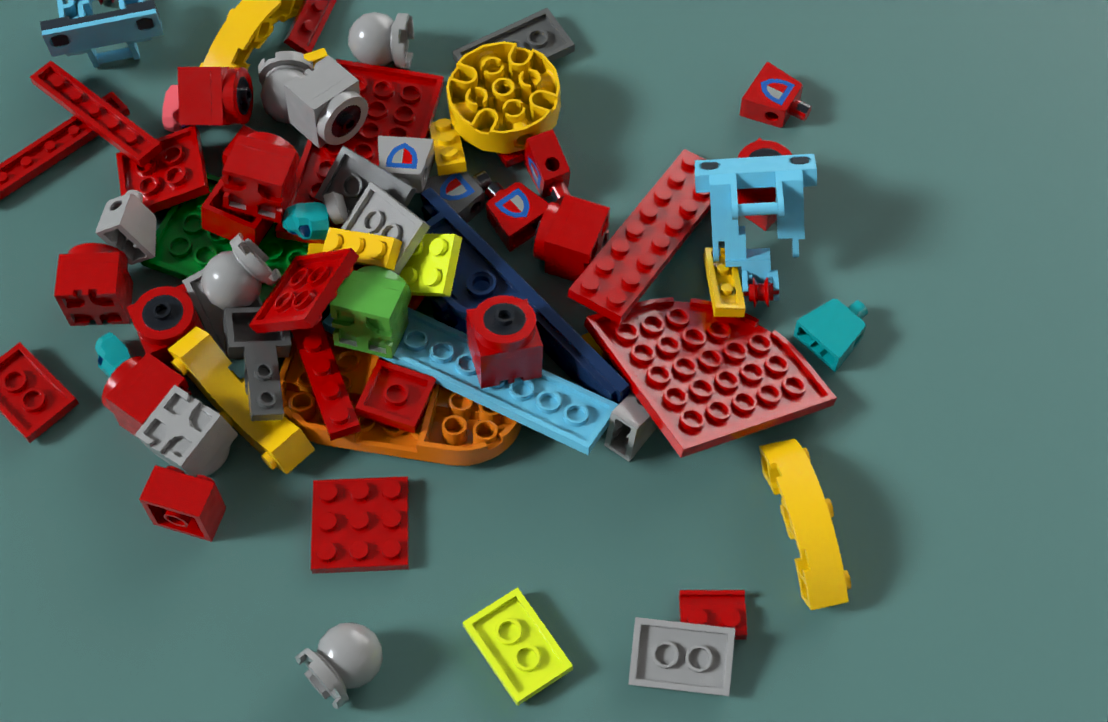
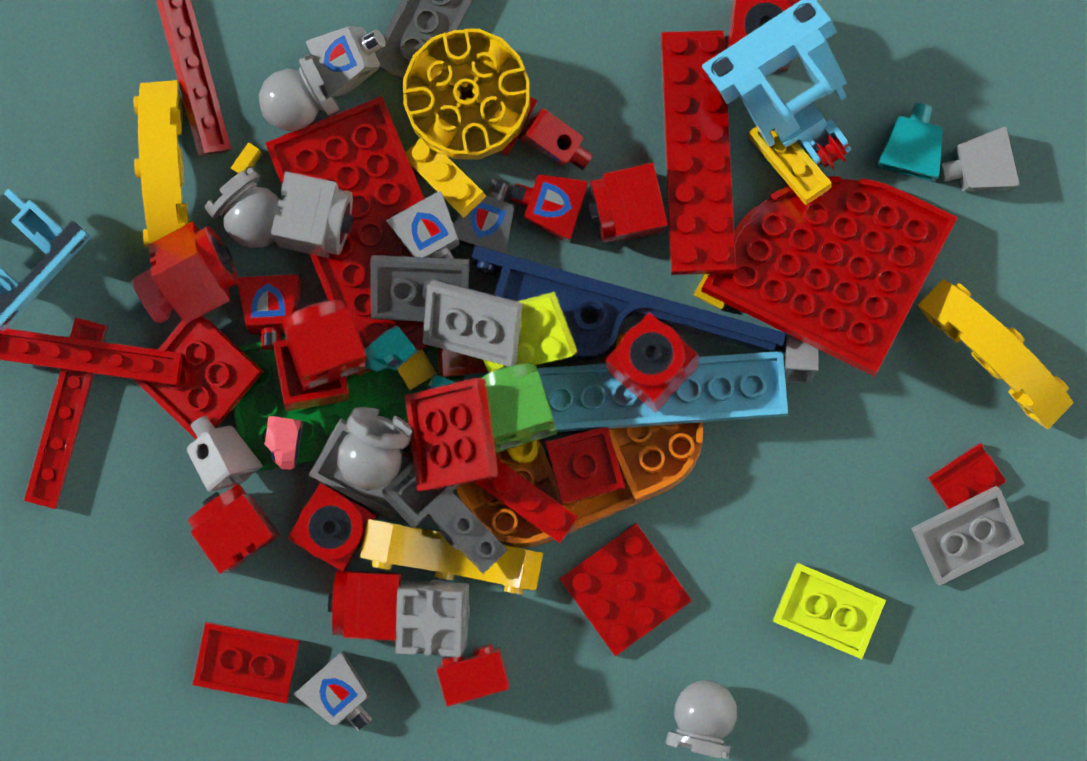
camera: 35 degrees left, 25 degrees up
teal rock [95,332,134,377] -> none
yellow plate [321,227,403,271] -> none
light grey tile [323,192,348,225] -> none
none -> coral rock [265,416,302,470]
none -> light grey torso [294,651,372,731]
none -> light grey torso [306,26,386,96]
none -> yellow tile [507,440,540,465]
none -> light grey torso [940,127,1020,192]

